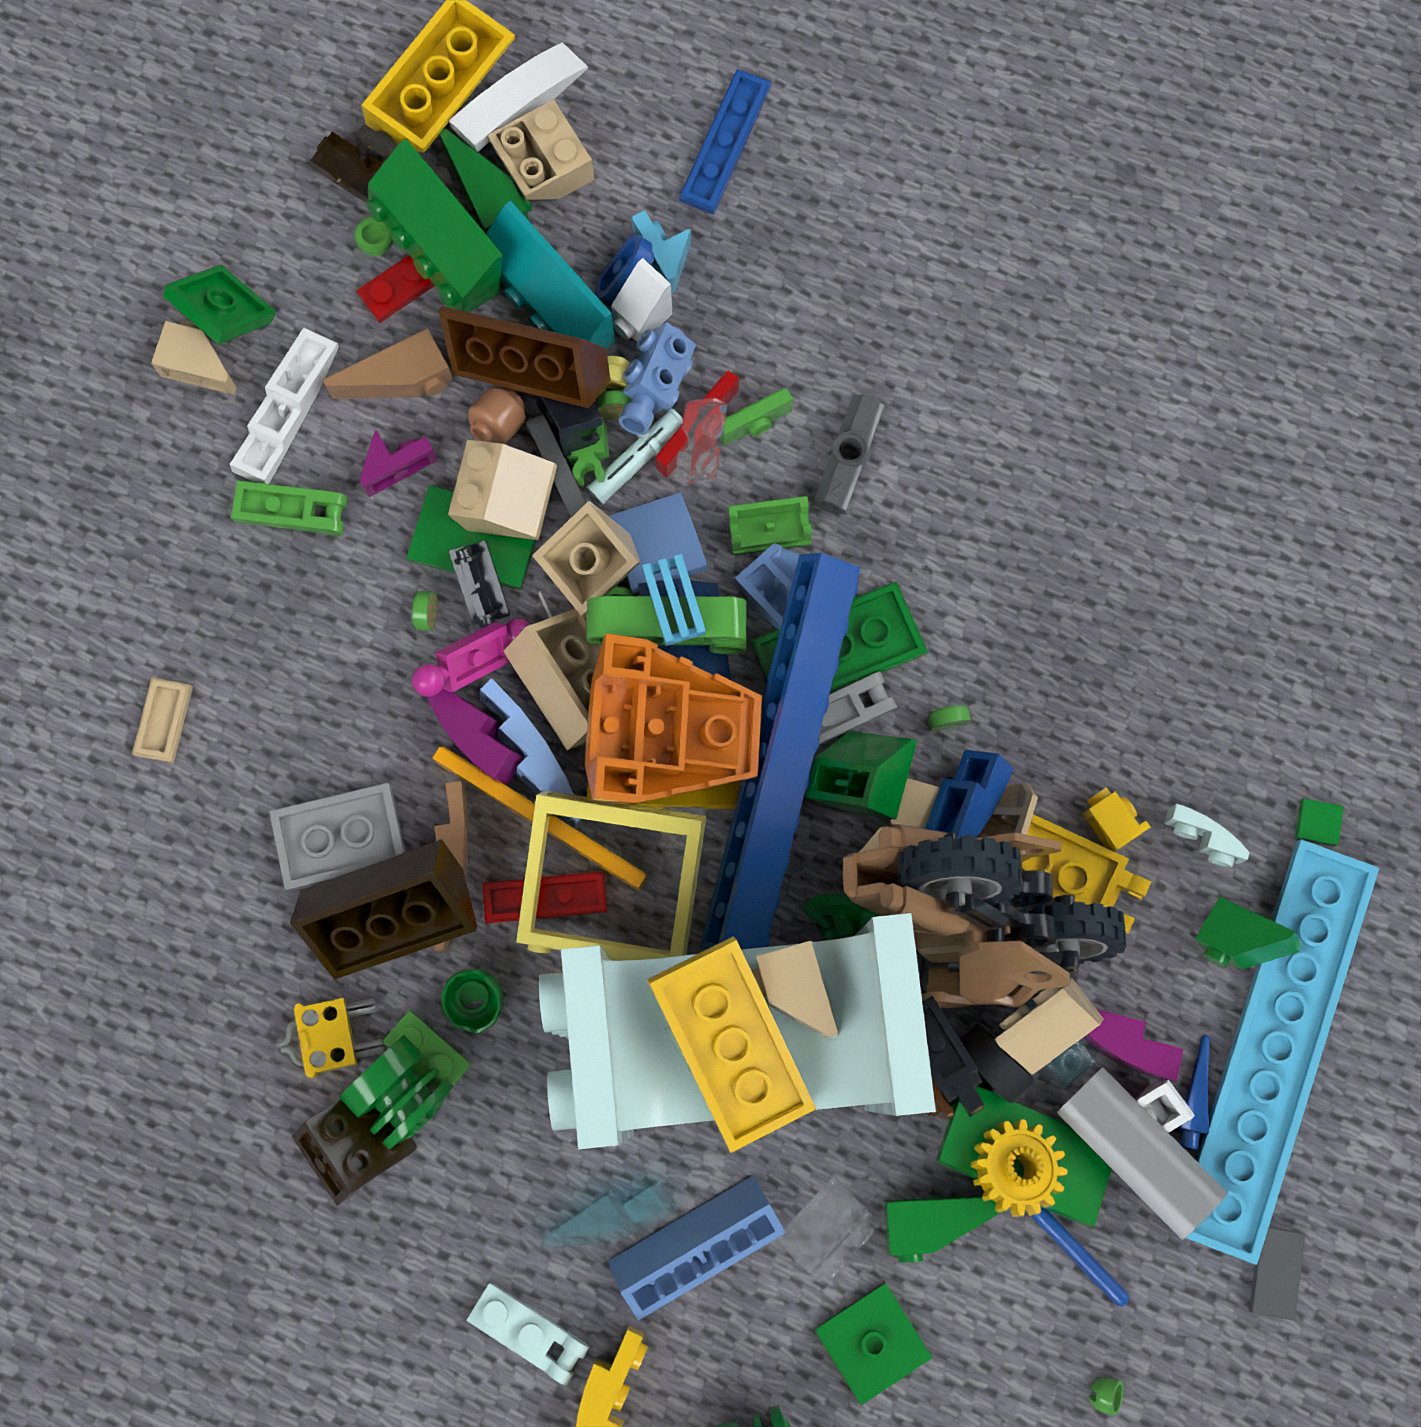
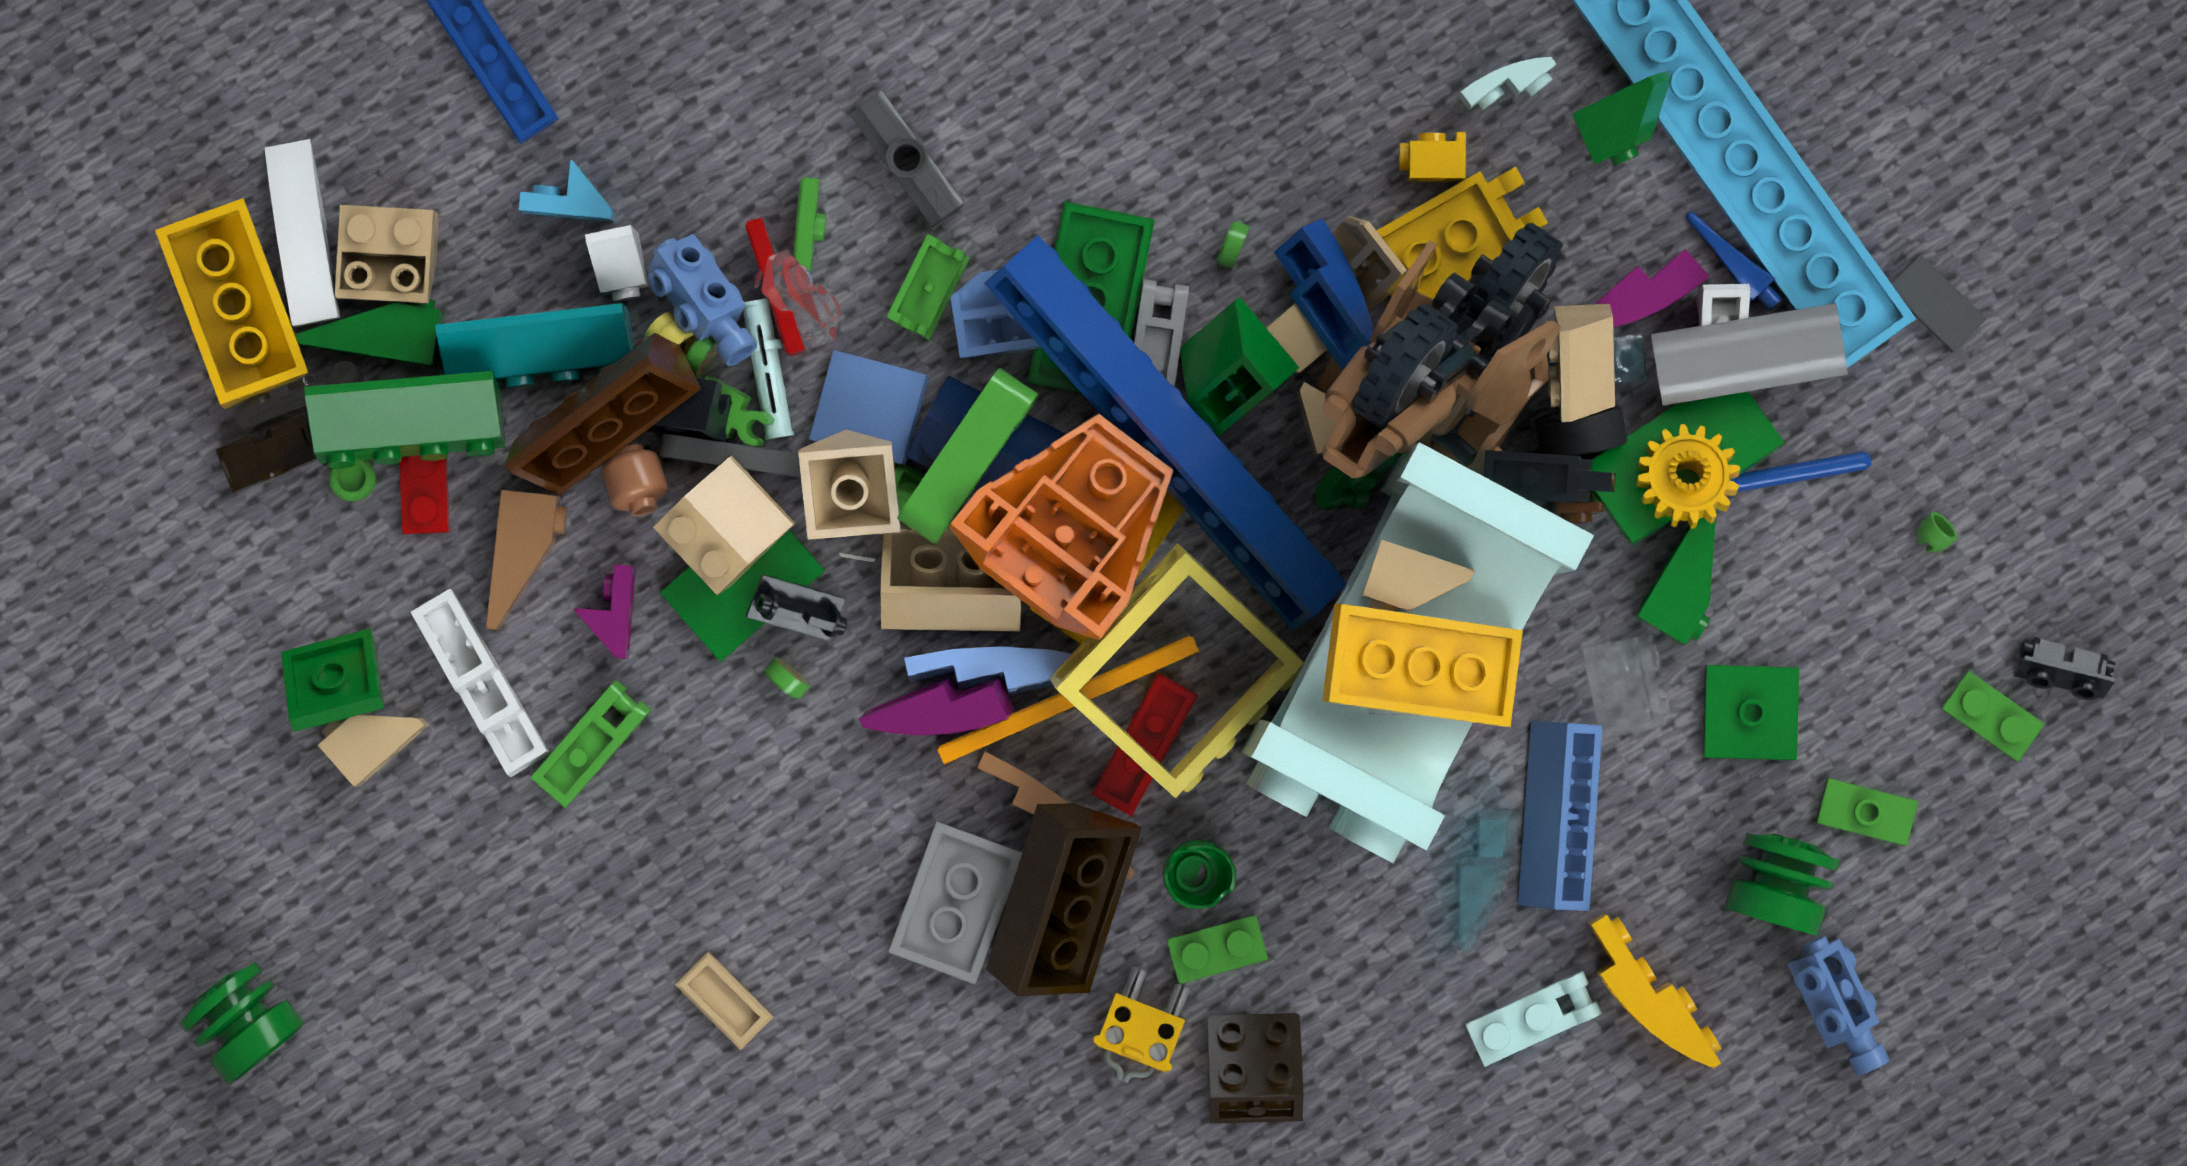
camera: 60 degrees left, 10 degrees up
green wheel [339,1035,454,1150] -> none
dark pink plate [411,618,531,697] -> none
blue plate [595,234,654,305] -> none
medium azure tile [642,554,706,646] -> none

